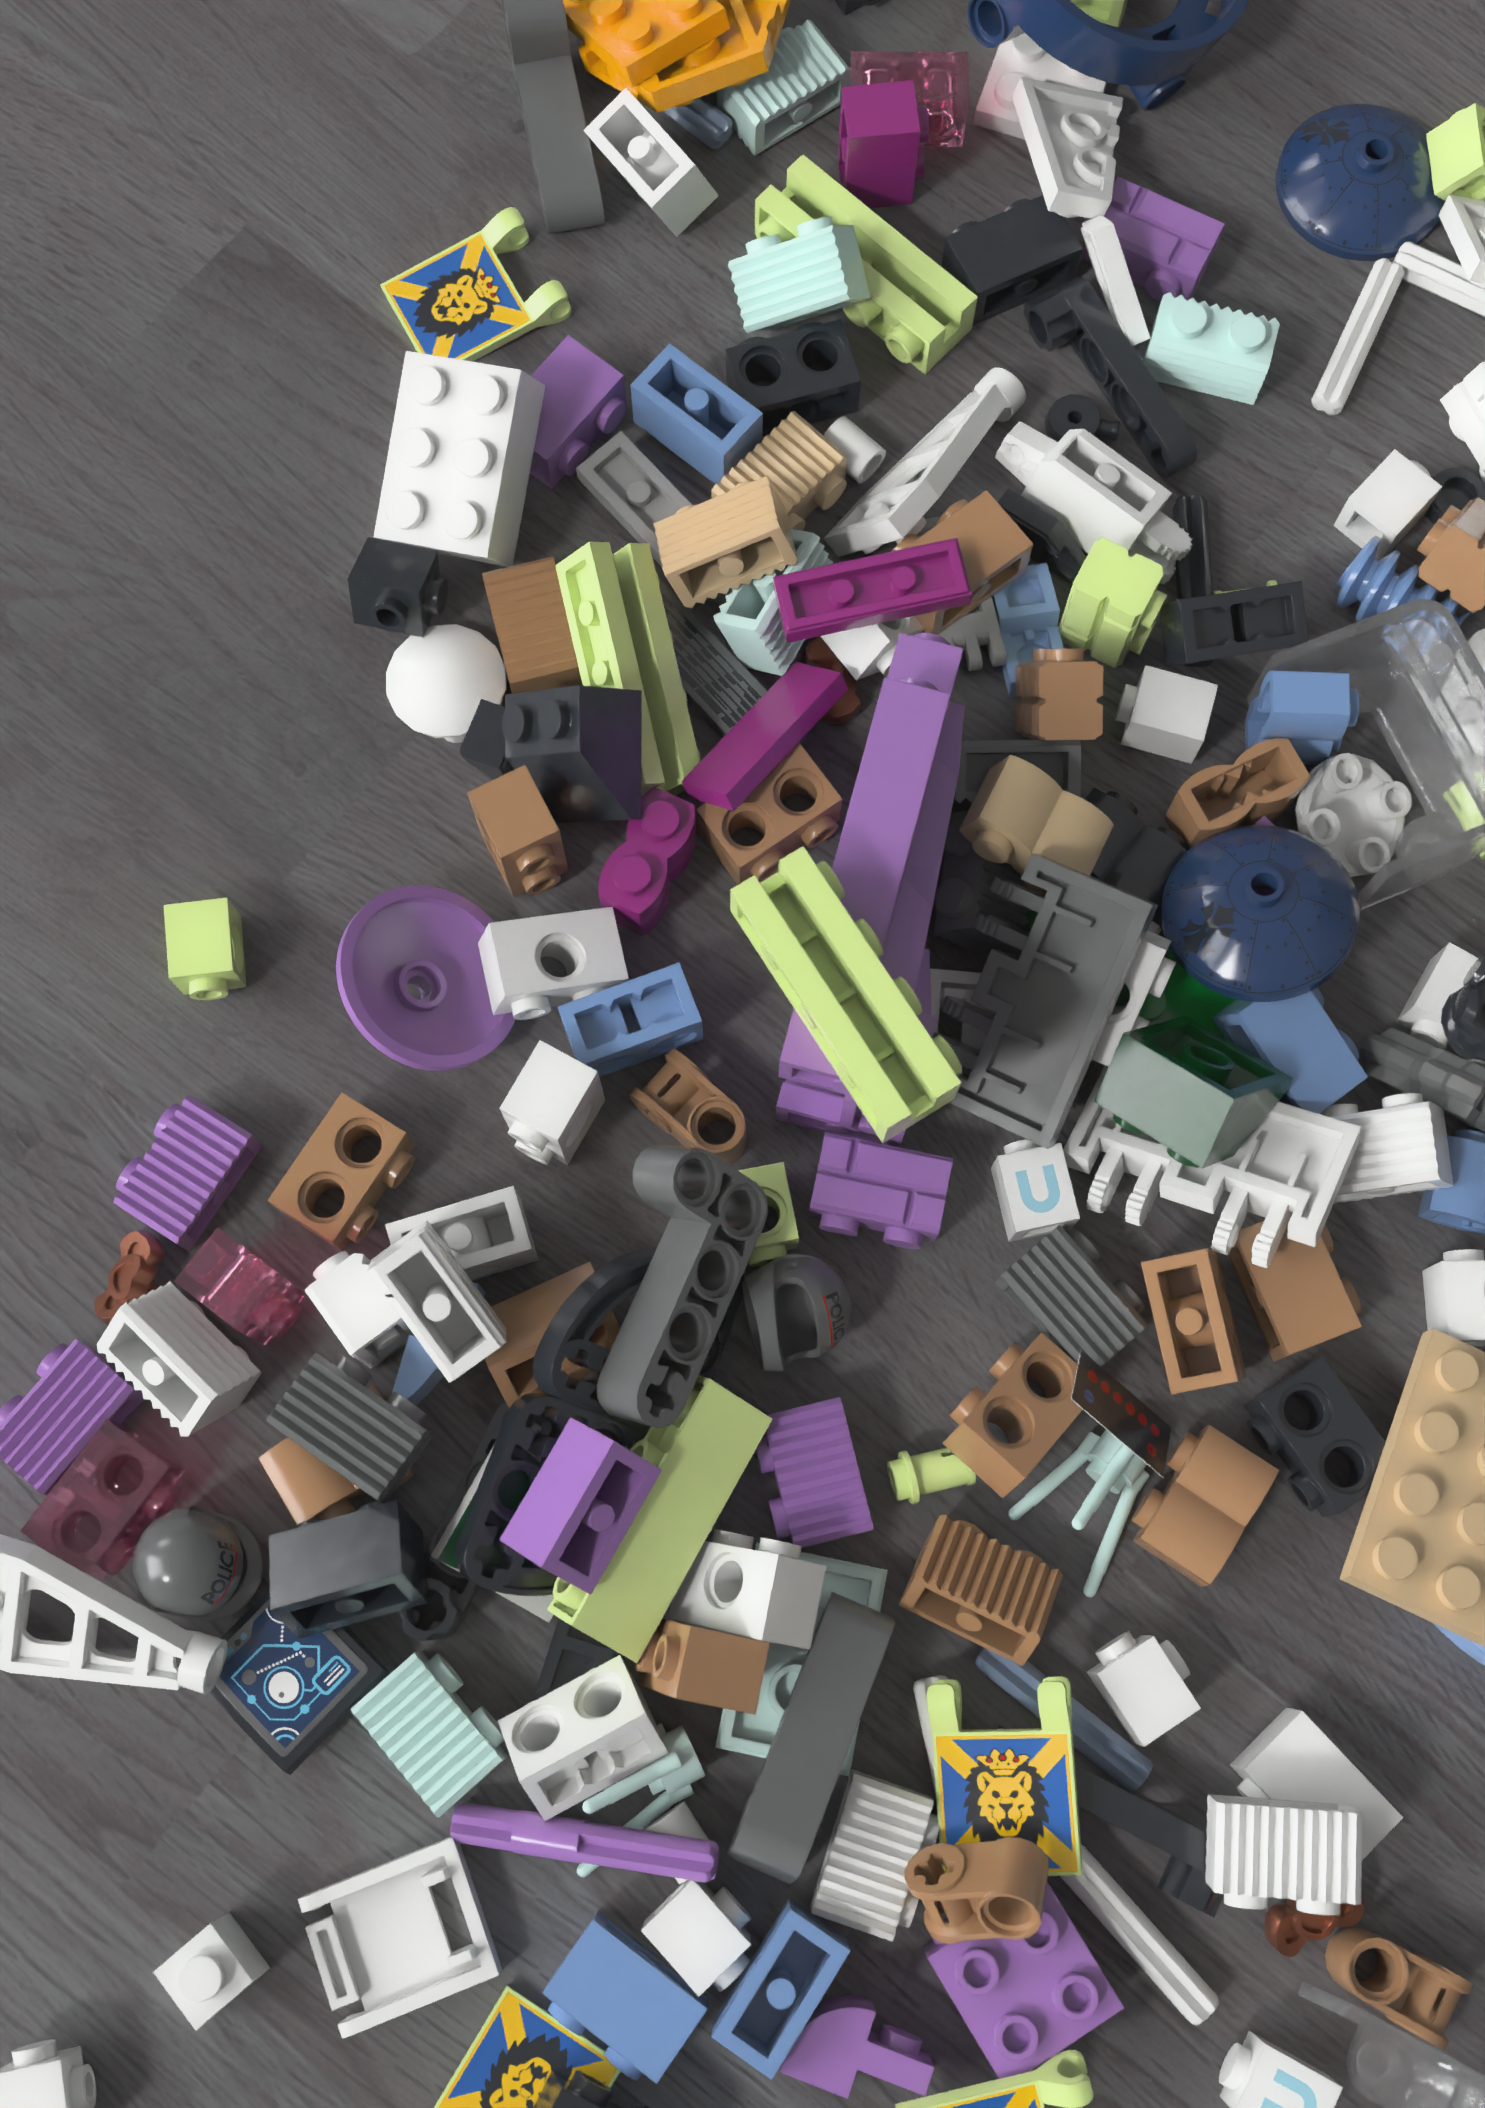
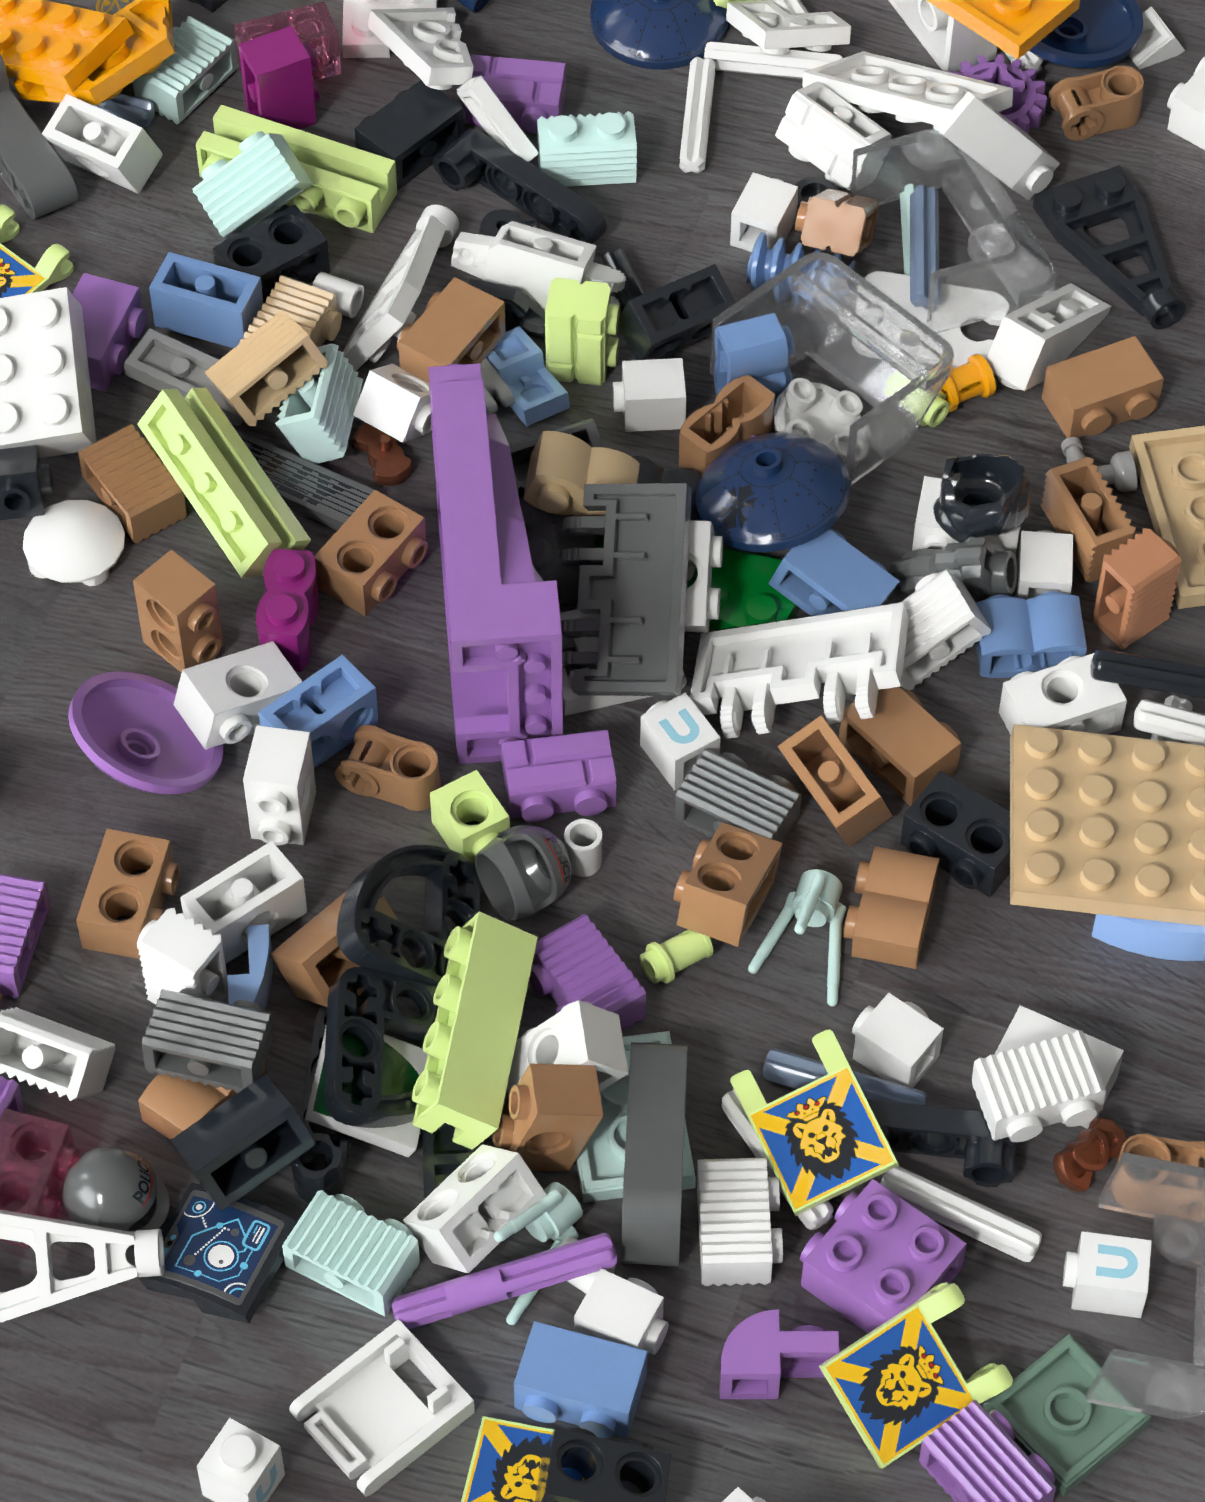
camera: 20 degrees left, 20 degrees down
clear pink brick [174,1227,306,1345] -> none
white brick [367,1220,506,1383] -> none
black slope [460,699,515,780] -> none
medium lavender brick [500,1418,662,1595] -> none
black slope [502,685,642,823] -> none
dark grey beam [597,1144,768,1428] -> none
magenta tile [681,662,848,811] -> none
medium blue brick [711,1898,850,2080] -> none
yellowish green brick [730,846,962,1143] -> none
magenta tile [773,538,972,643] -> none
medium nougat brick [899,1515,1063,1666] -> none
medium nougat piece [904,1837,1049,1944] -> none
medium nougat brick [1015,648,1103,741] -> none
black sticker [1071,1350,1171,1478] -> none
slope [1094,1015,1293,1169] -> none
none -> white hinge [564,819,602,877]

